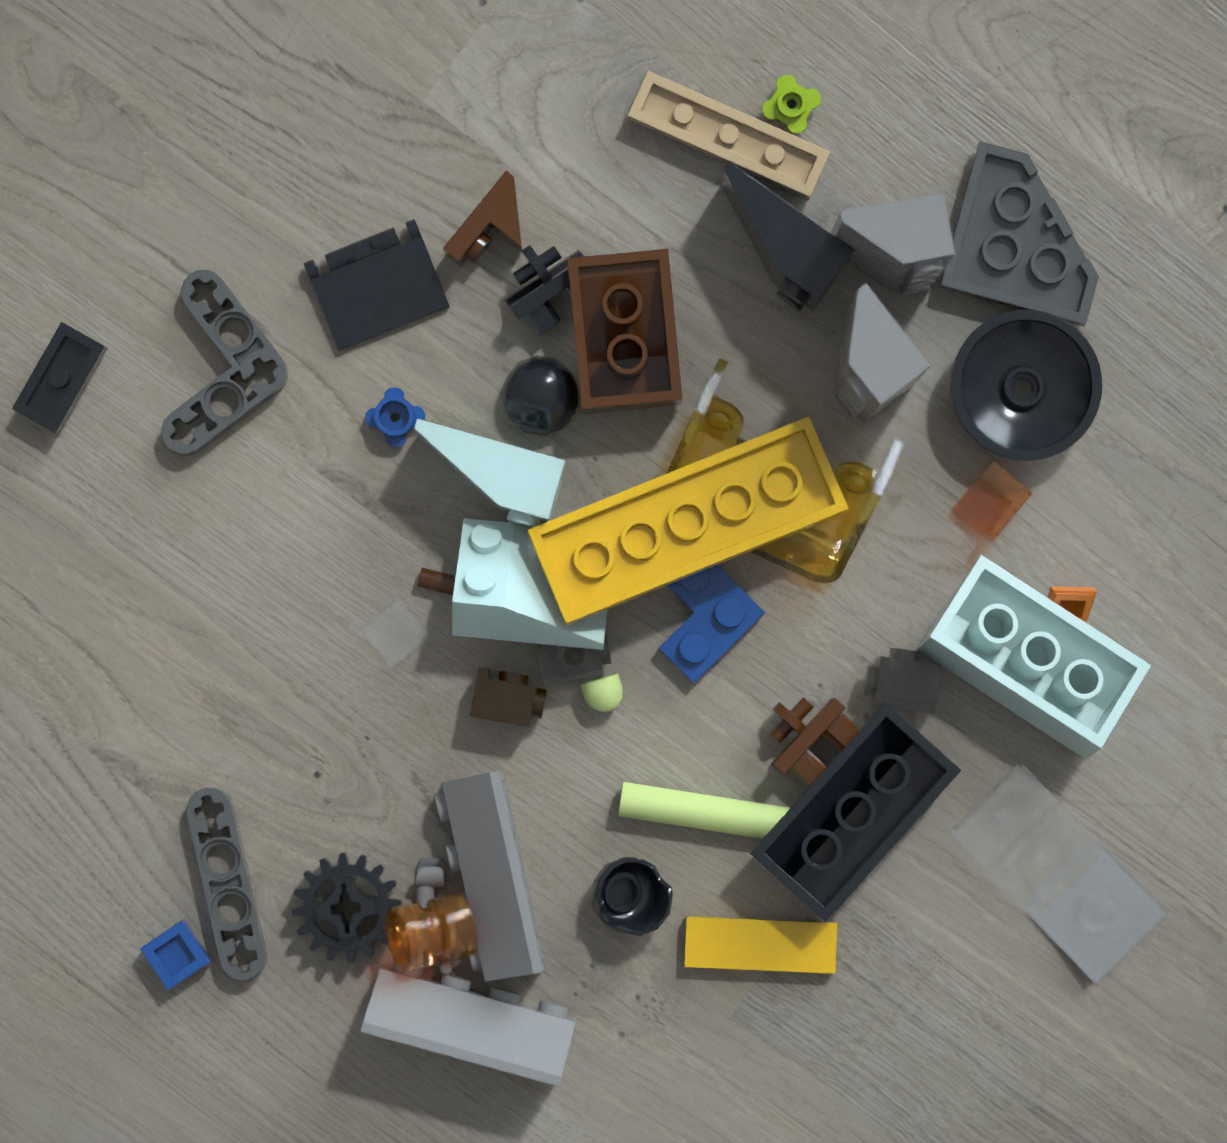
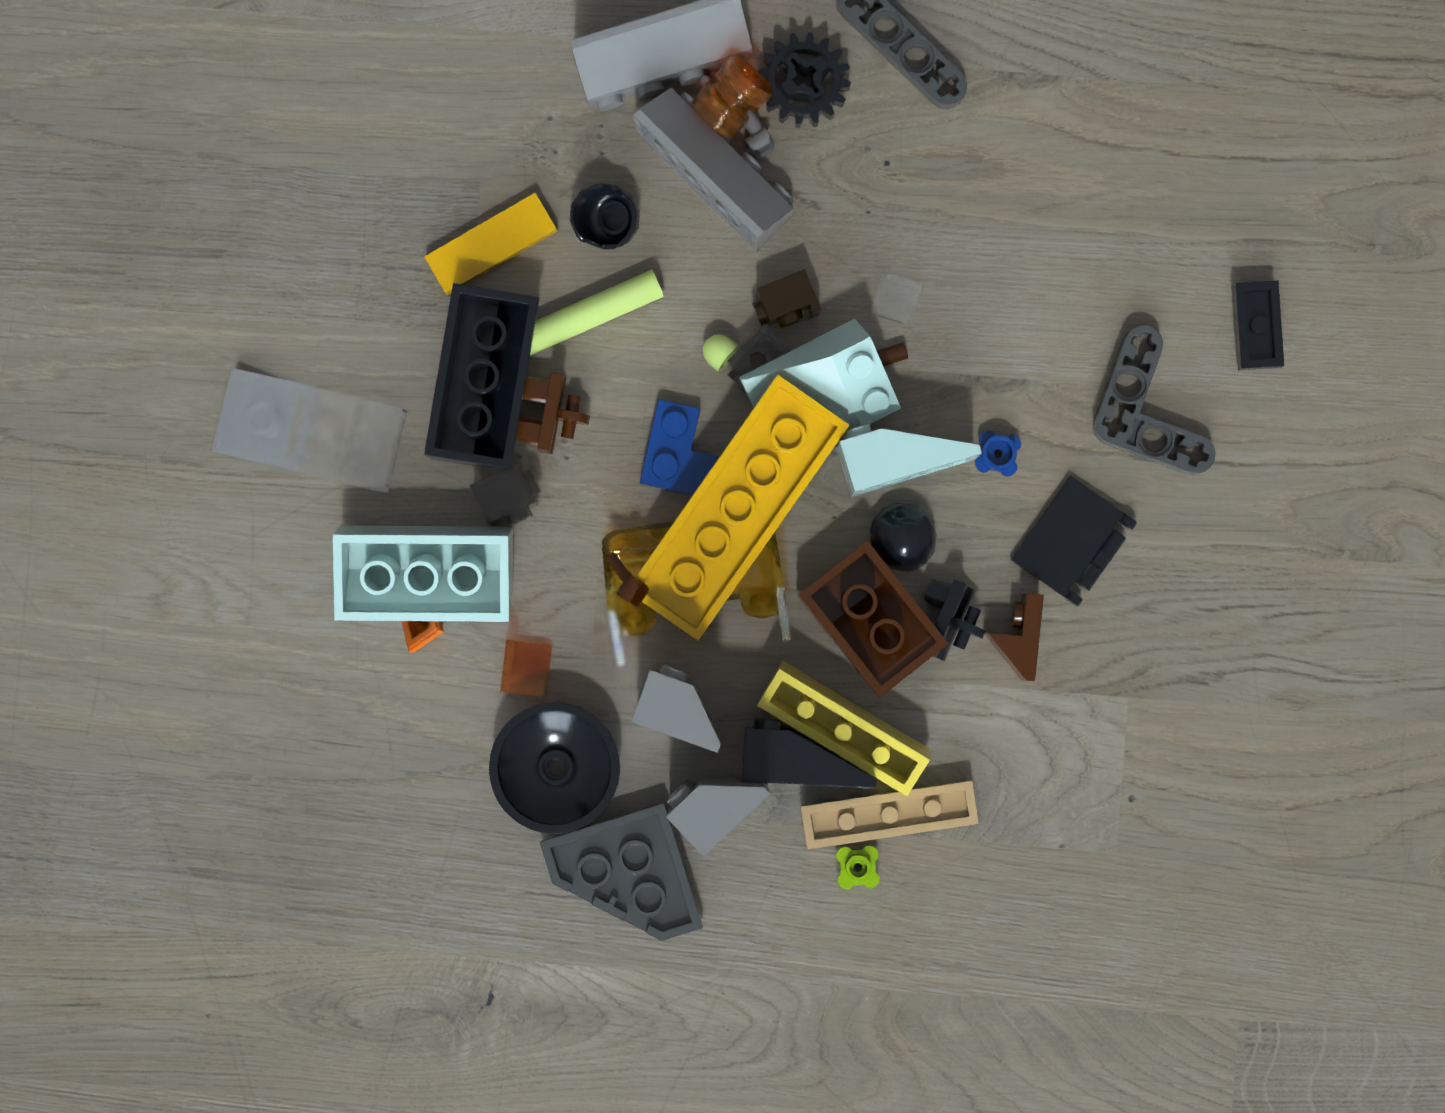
camera: 150 degrees right, 0 degrees up
none -> reddish brown hand [607,553,649,608]
none -> light yellow brick [757,660,931,796]

